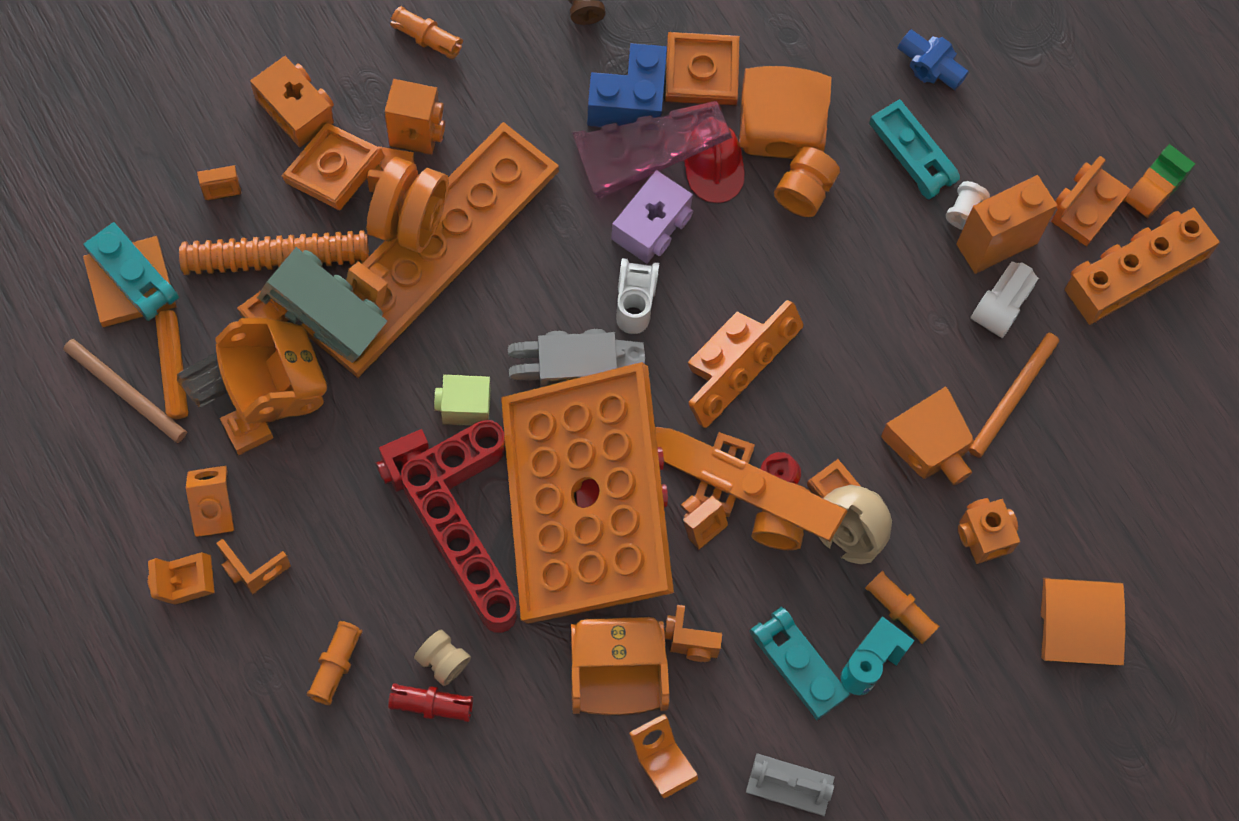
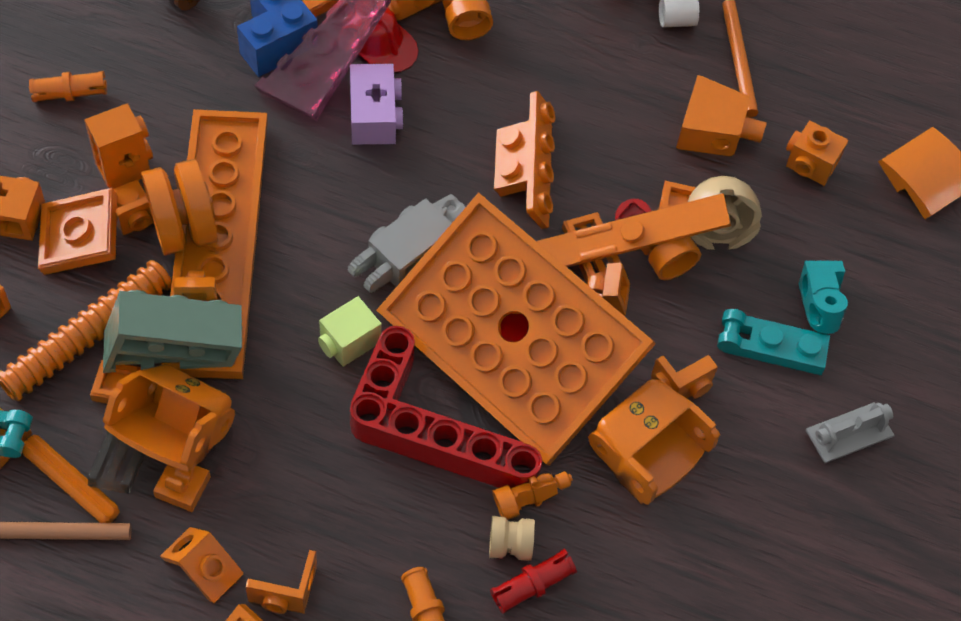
camera: 40 degrees left, 10 degrees down
red bracket [376,429,429,492] -> none
white piece [616,258,659,334] -> none
orange bracket [629,714,698,798] -> none
orange pin [865,570,940,644] -> none
none -> orange piece [492,471,573,520]

